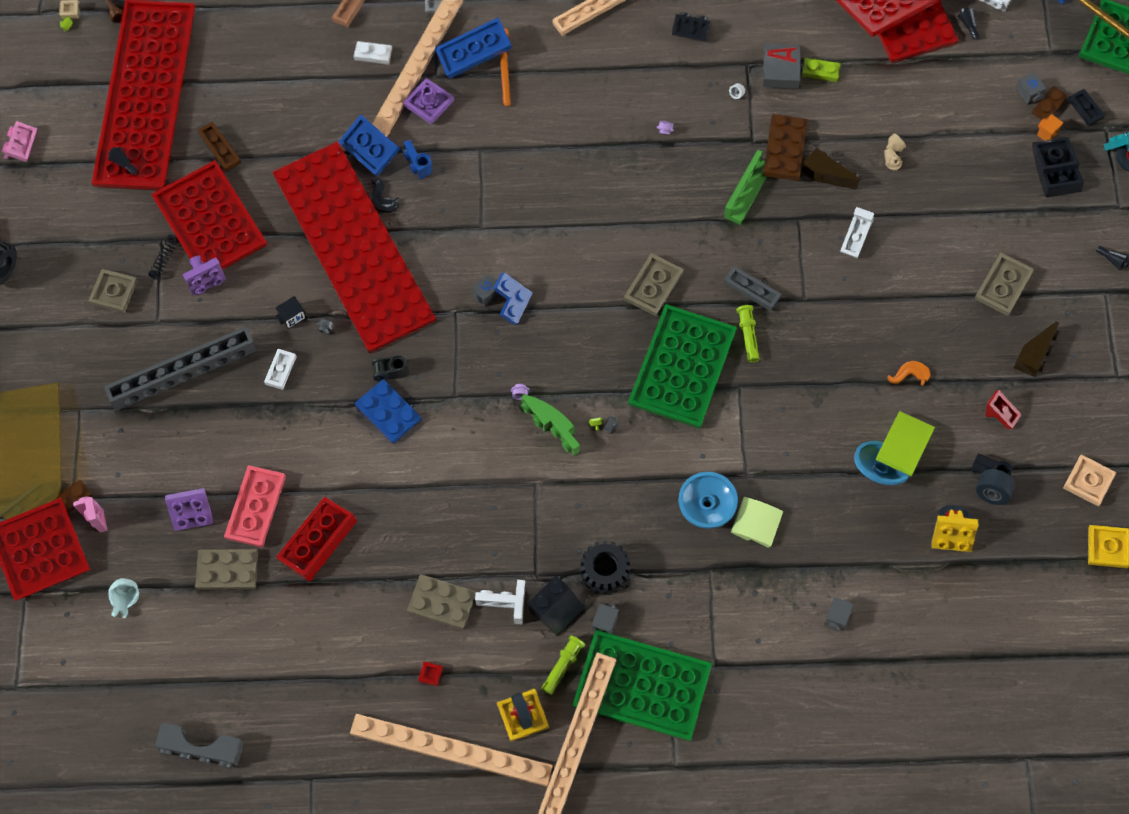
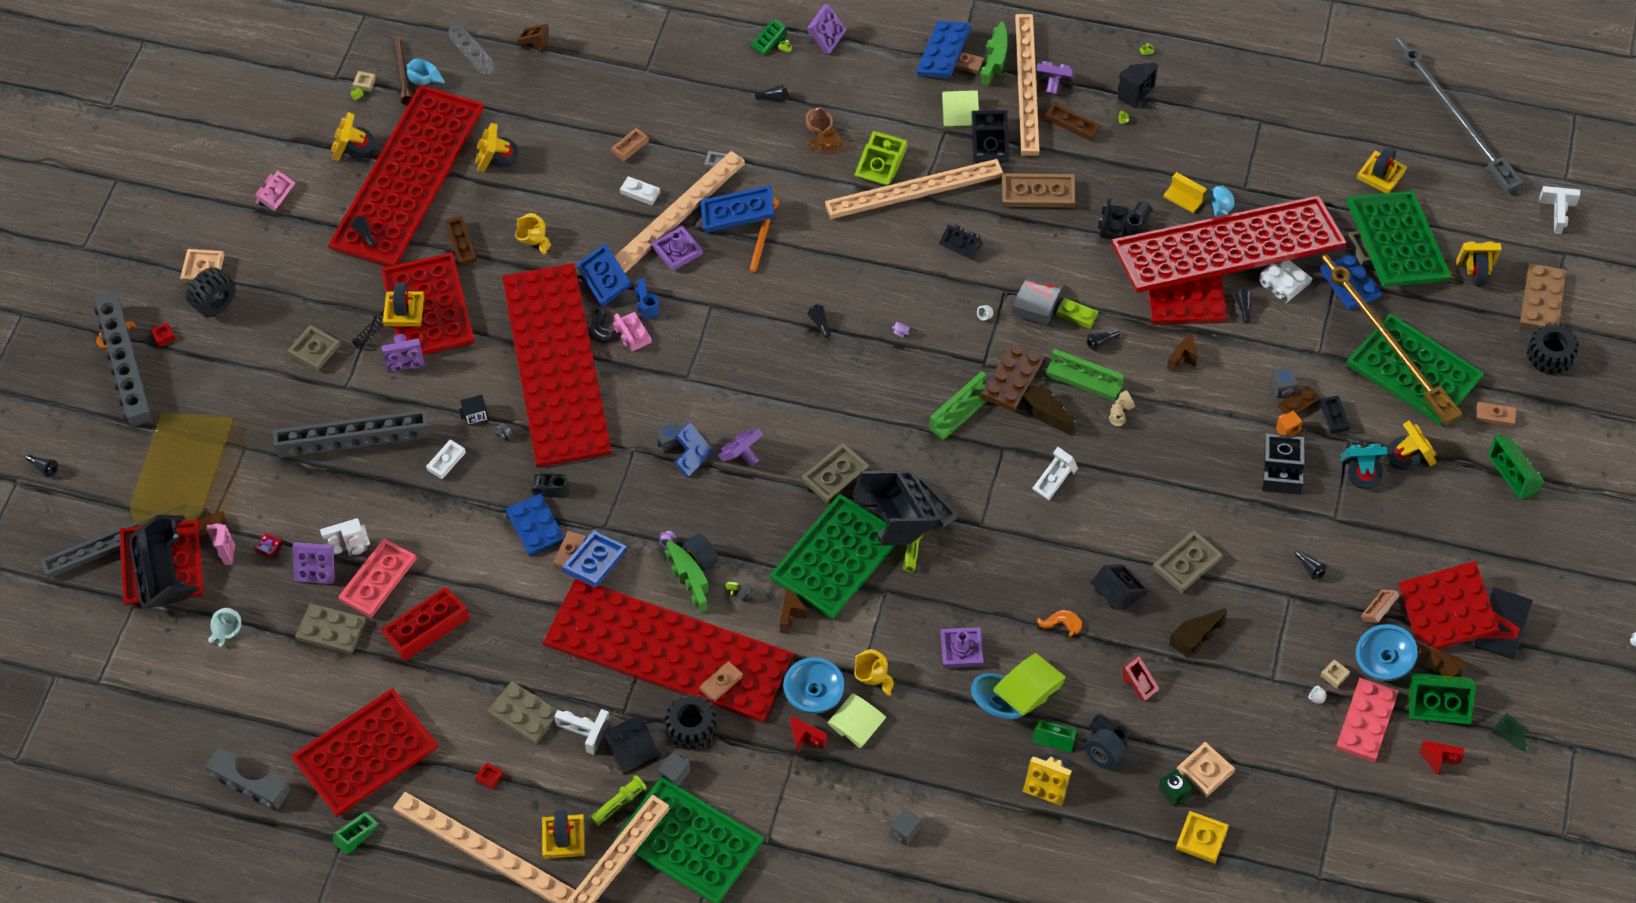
camera: 15 degrees right, 10 degrees down
none -> black windscreen [130,515,198,608]
none -> red tile [254,533,283,558]
none -> red plate [291,688,439,818]
none -> white plate [320,518,370,556]
none -> yellow plate [331,112,375,162]
none -> green slope [333,812,379,855]
none -> yellow plate [383,283,424,326]
none -> yellow plate [476,123,519,173]
none -> yellow hair [516,213,550,255]
none -> red plate [543,578,795,723]
none -> nougat plate [553,531,586,569]
none -> plate [562,530,627,588]
none -> bright pink bracket [613,312,652,351]
none -> black wheel [683,533,719,572]
none -> nougat plate [700,661,743,702]
none -> medium lavender plate [718,429,764,467]
none -> reddish brown slope [779,589,807,634]
none -> red slope [790,716,828,752]
none -> black cone [807,304,831,338]
none -> black windscreen [852,470,940,546]
none -> yellow hair [854,649,894,696]
none -> medium lavender plate [940,627,983,668]
none -> green slope [1032,720,1078,752]
none -> bright green fence [1046,349,1124,402]
none -> black cone [1087,329,1120,351]
none -> black slope [1090,564,1149,610]
none -> dark green brick [1158,769,1192,807]
none -> reddish brown slope [1167,333,1198,372]

